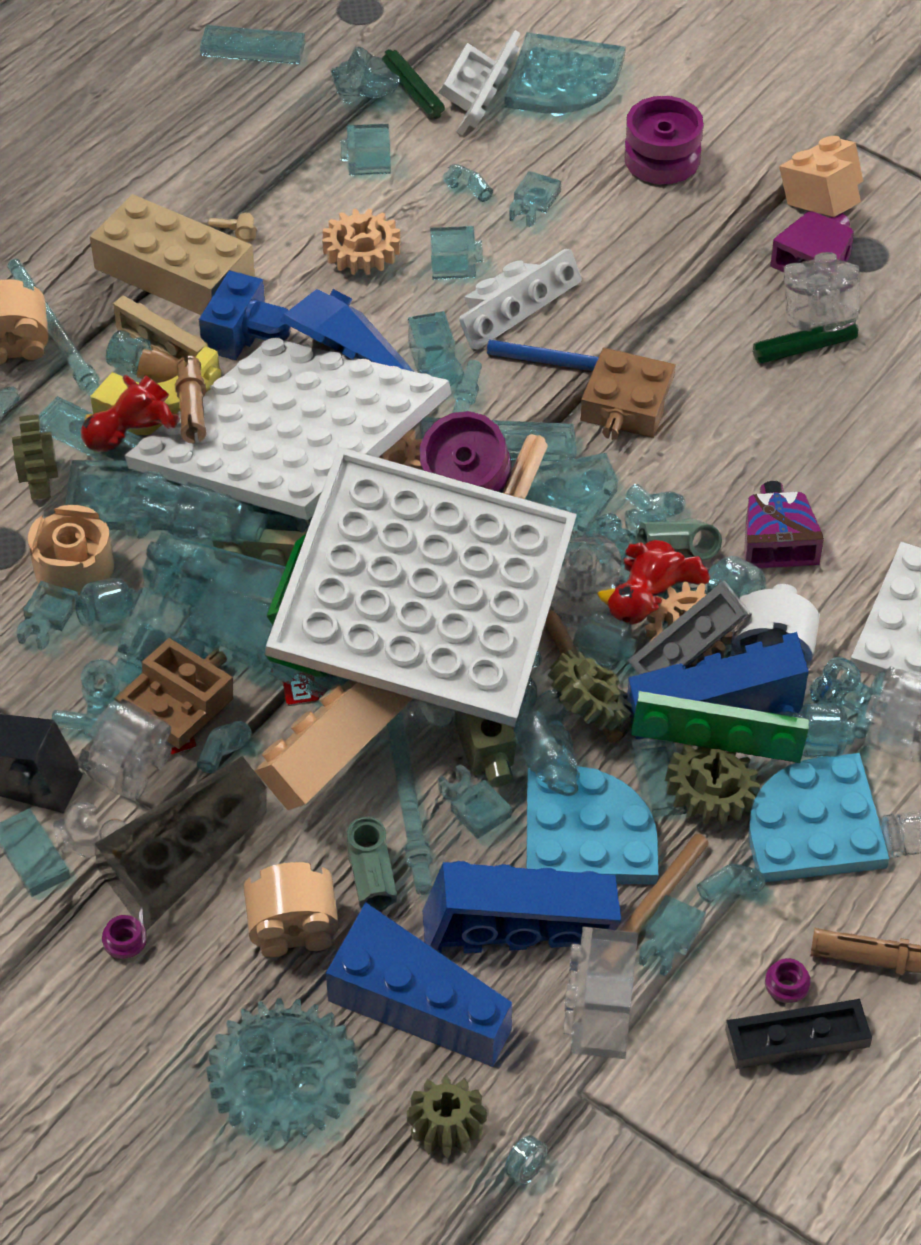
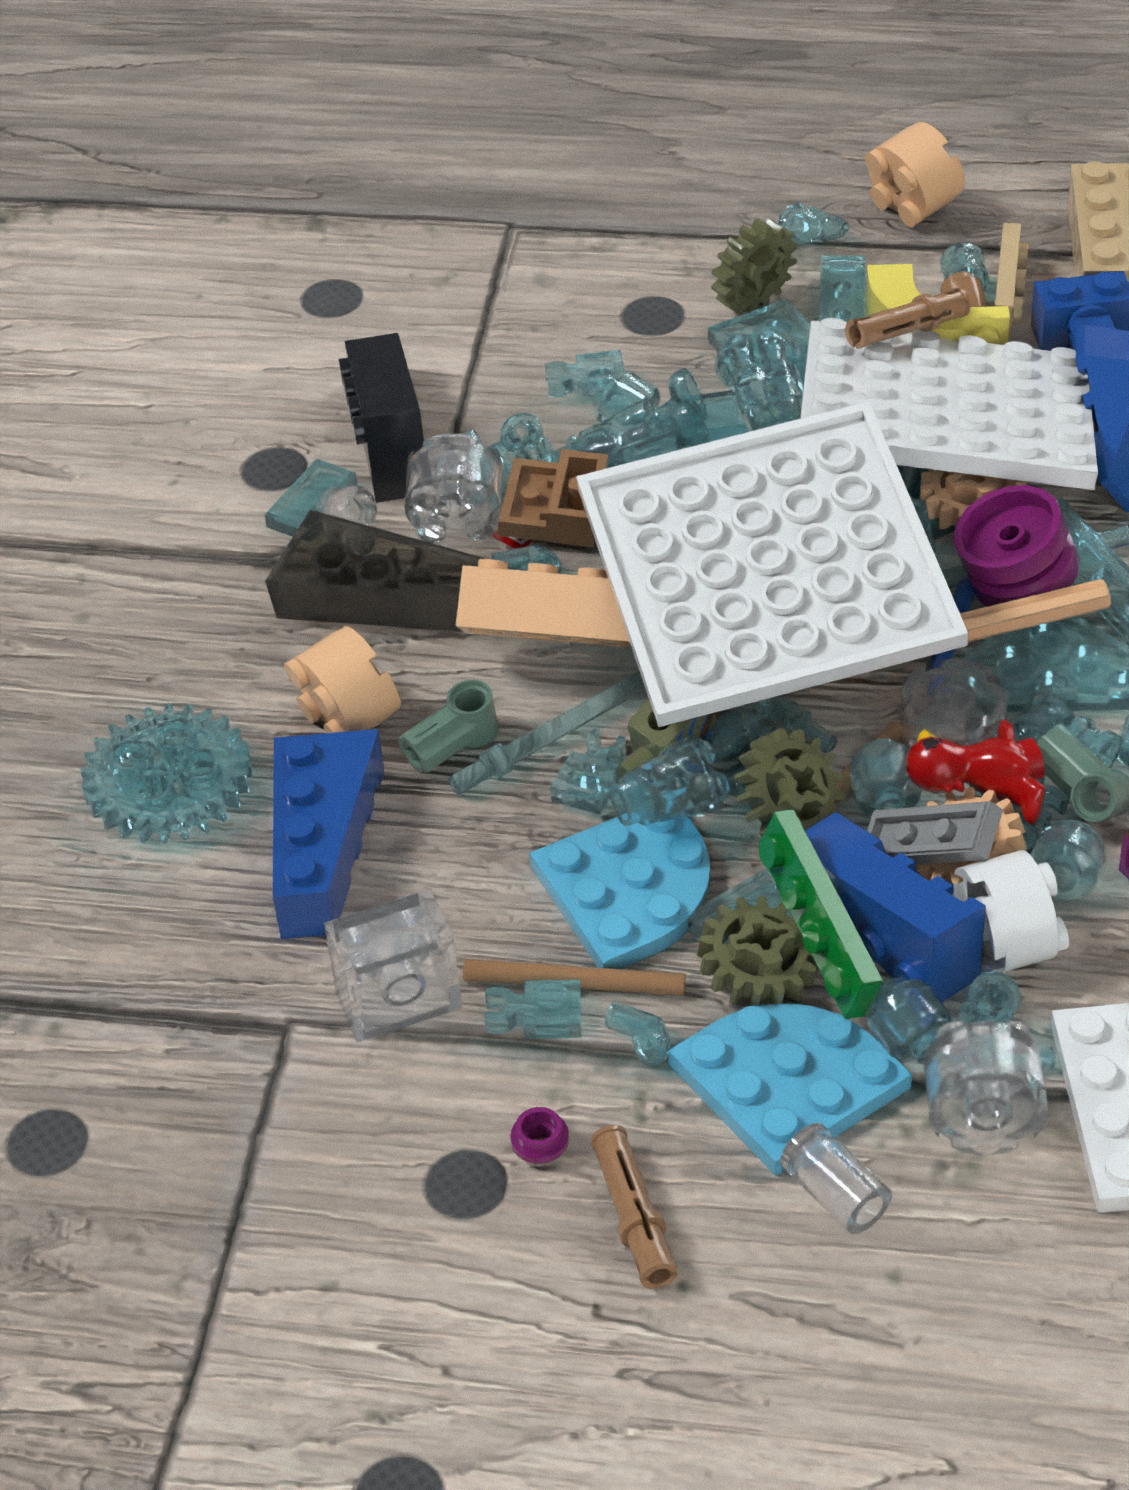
camera: 65 degrees right, 5 degrees down
clear light blue bar [7,259,100,397] -> none
light nougat brick [28,505,114,598] -> none
red animal [80,375,180,452] -> none
magenta plate [102,915,147,959] -> none
olive gear [407,1074,487,1159] -> none
blue wedge [422,861,621,954] -> none
clear light blue tile [505,1135,548,1185] -> none
black plate [725,999,872,1069] -> none

